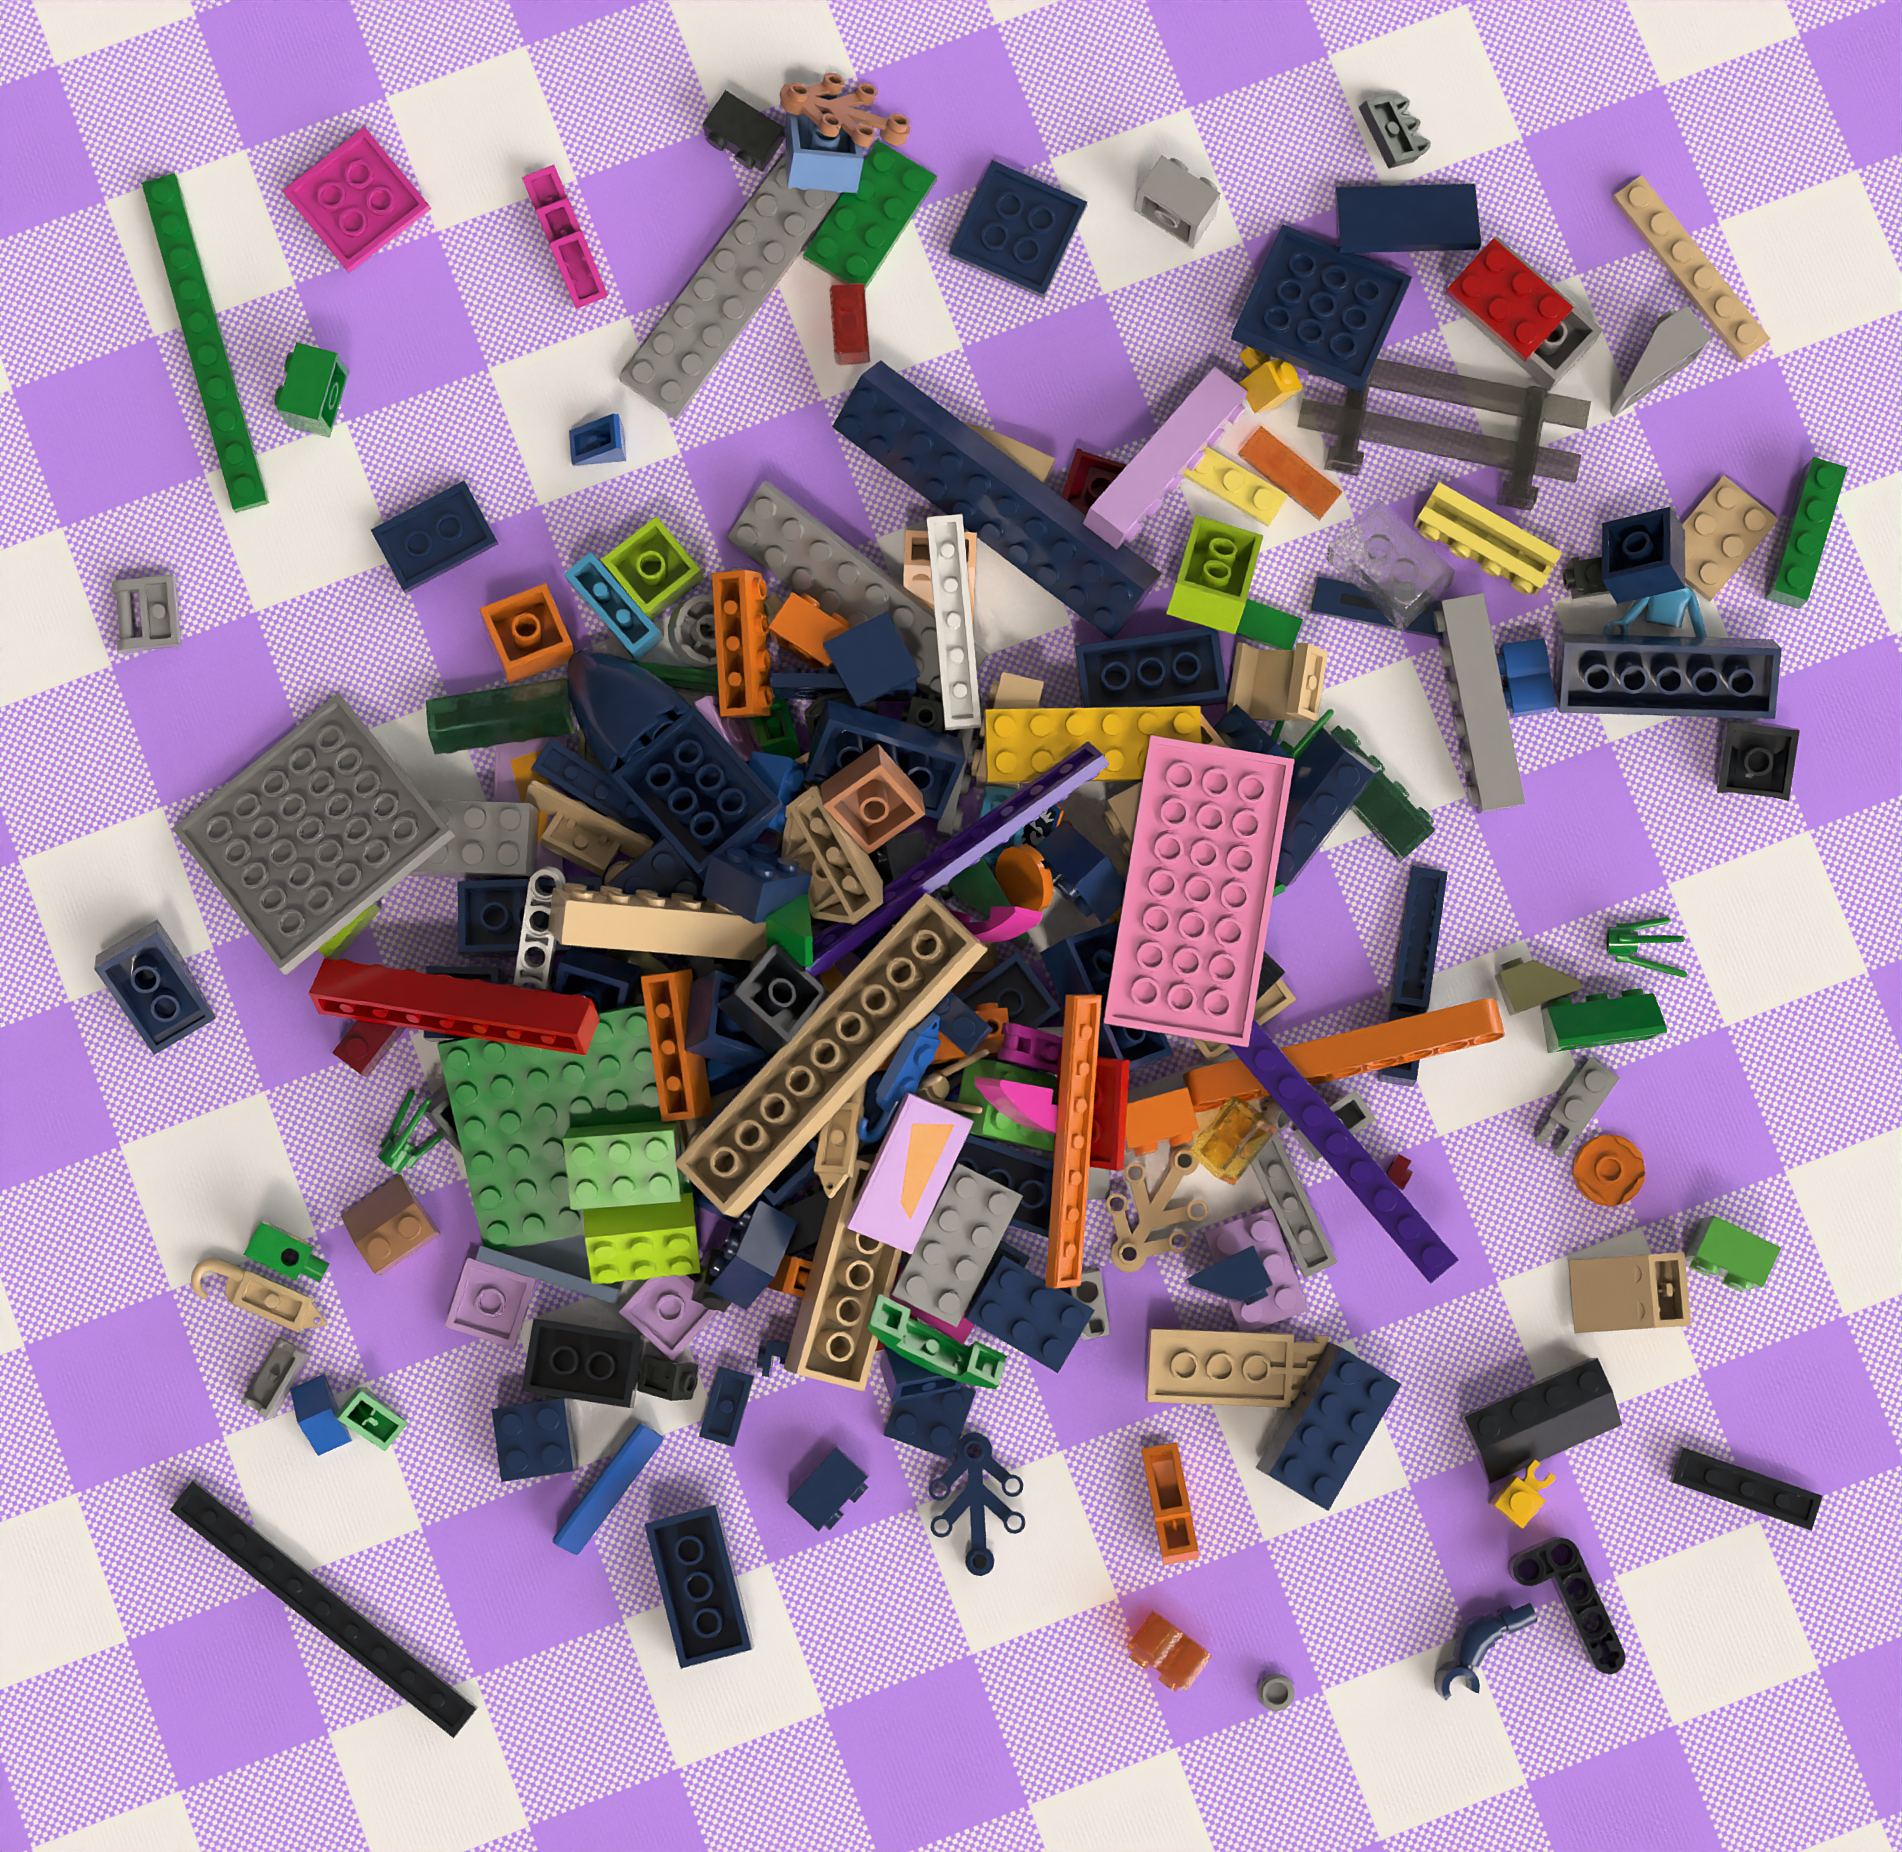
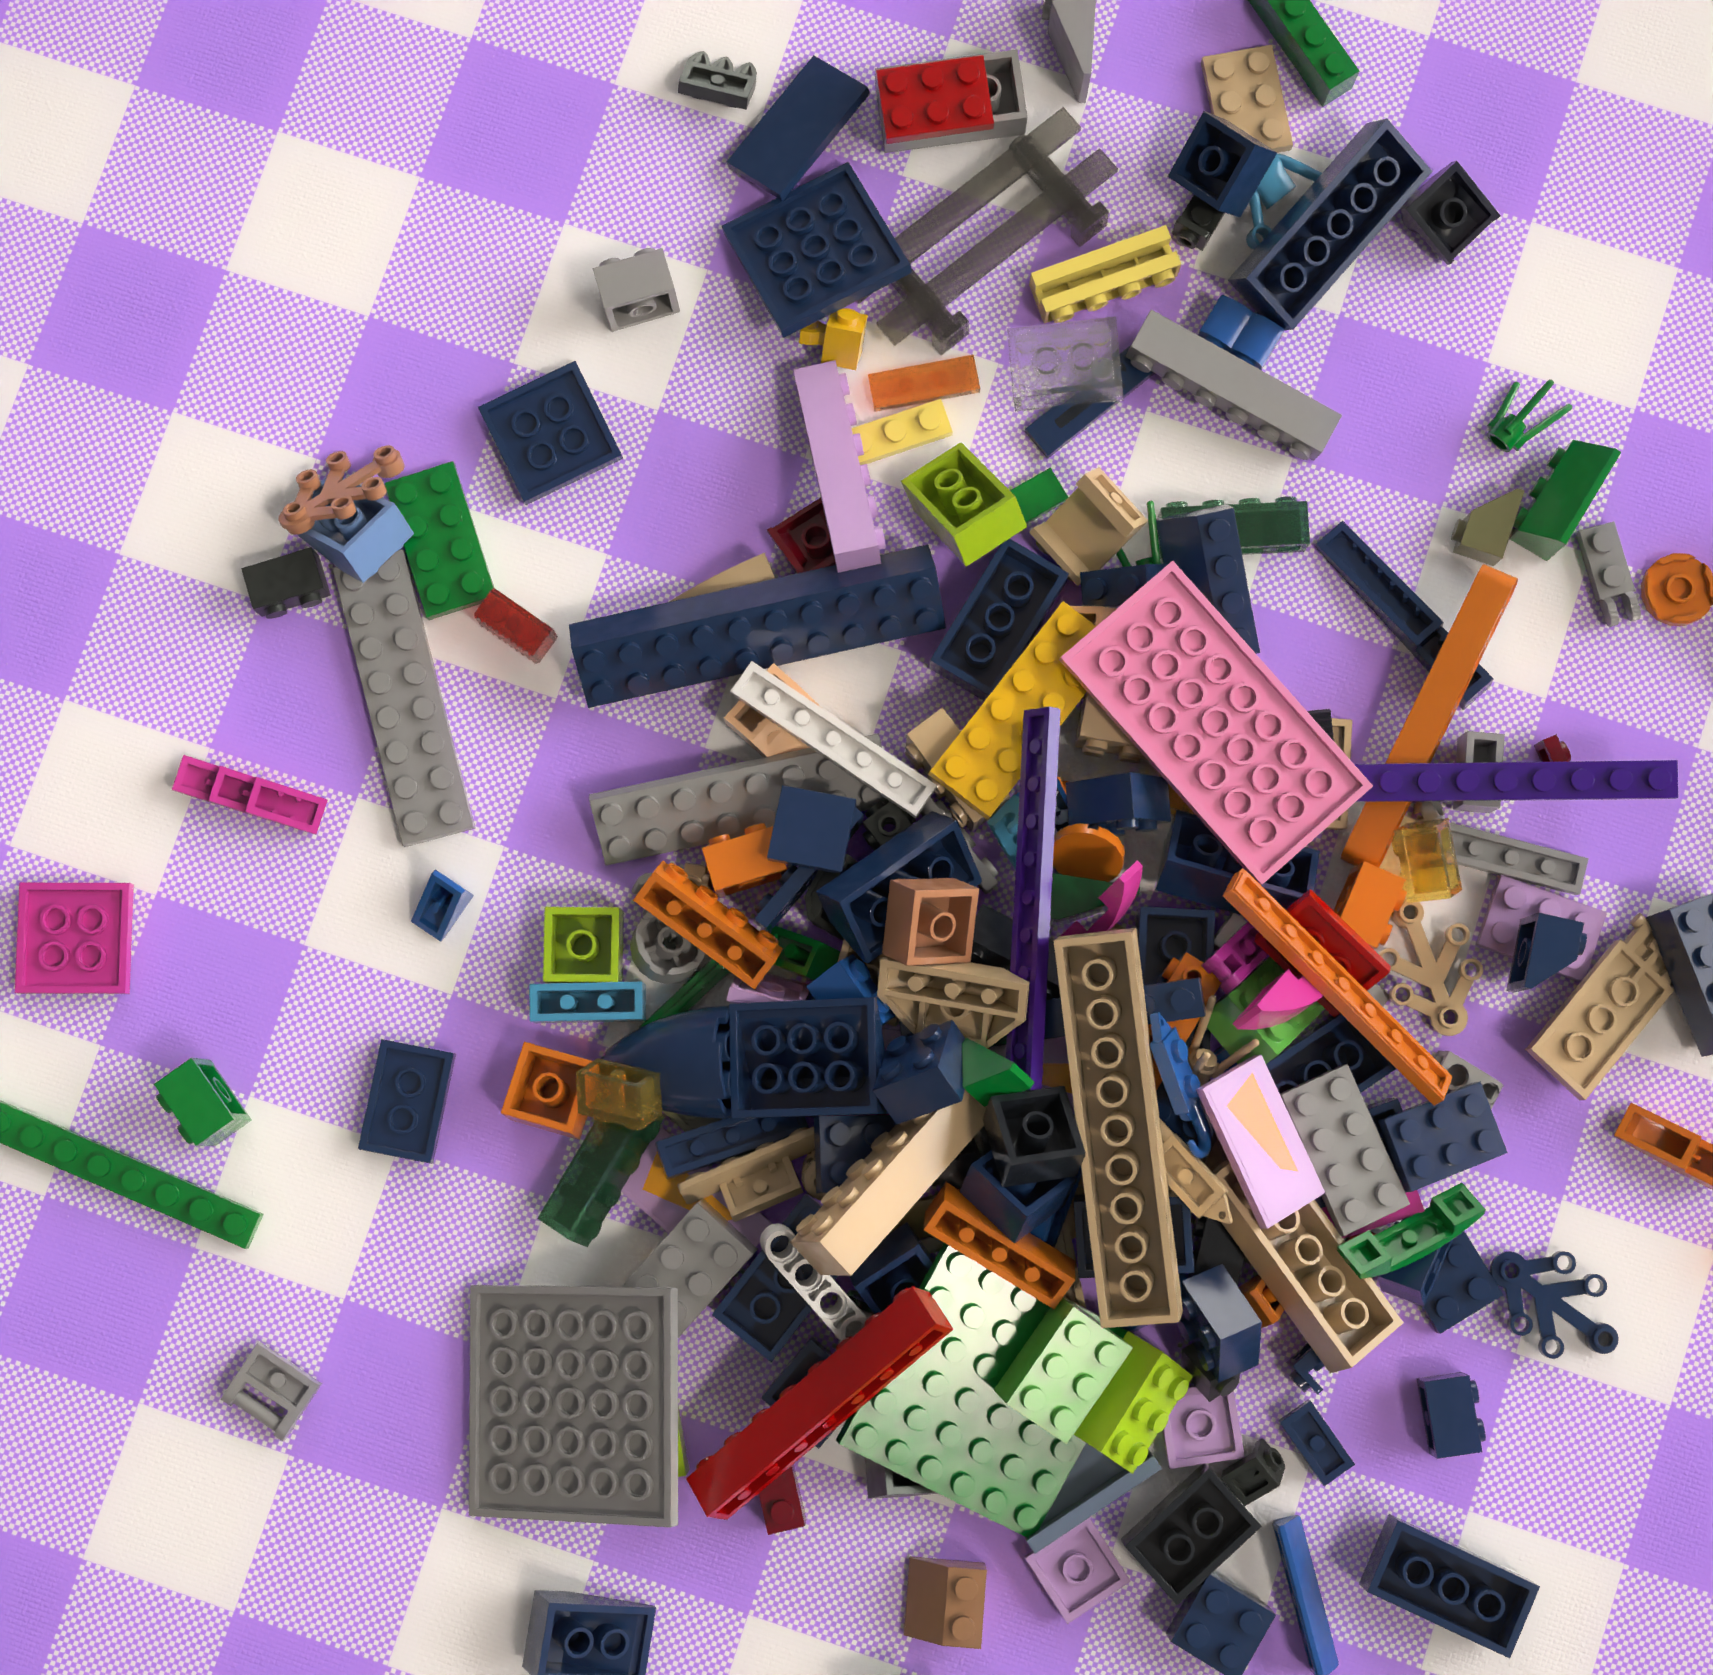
camera: 50 degrees left, 0 degrees up
green plant [377,1089,444,1173] -> none
none -> clear yellow brick [576,1058,662,1130]

